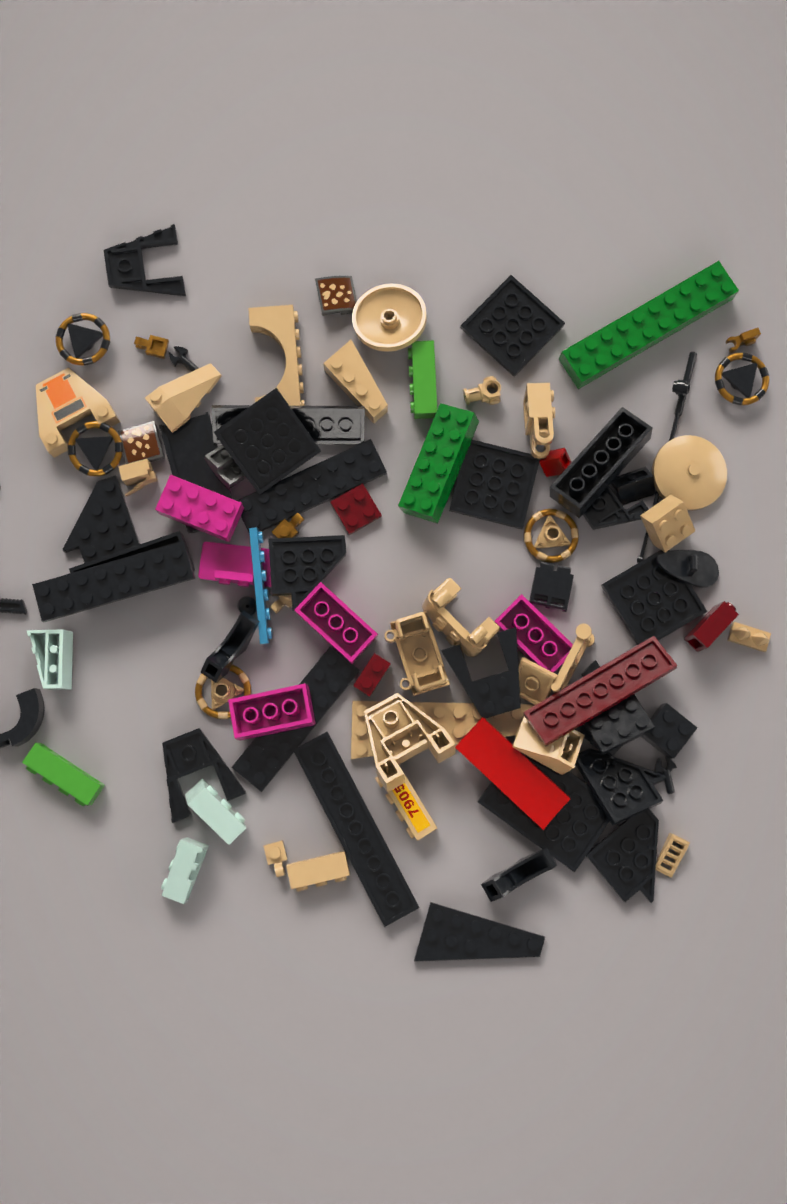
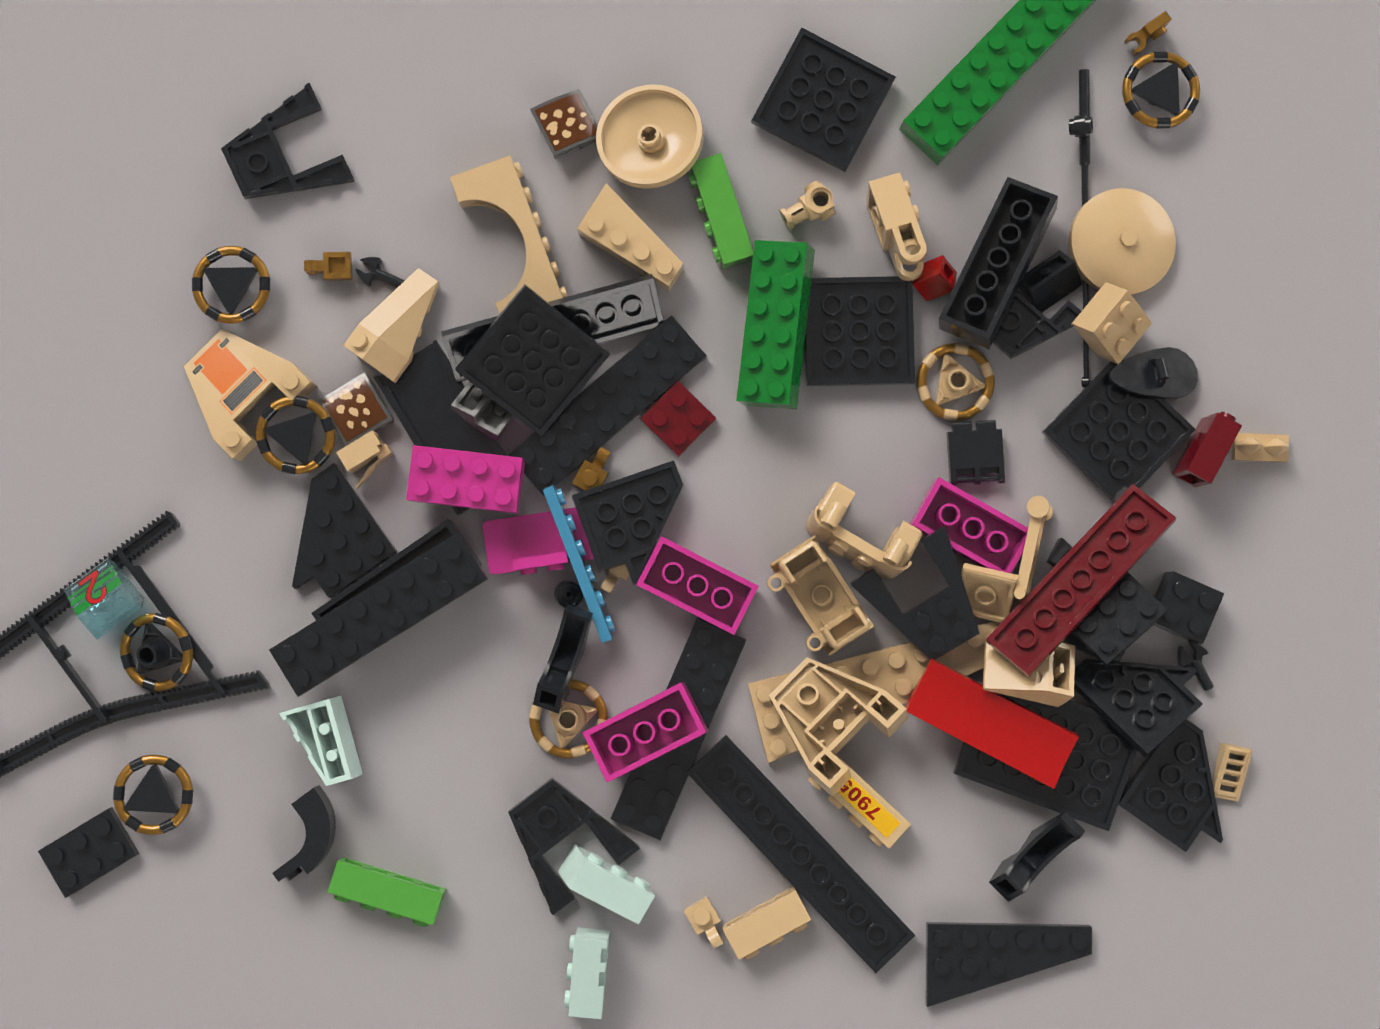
camera: 15 degrees left, 5 degrees up
dark red brick [353,653,391,698] -> none

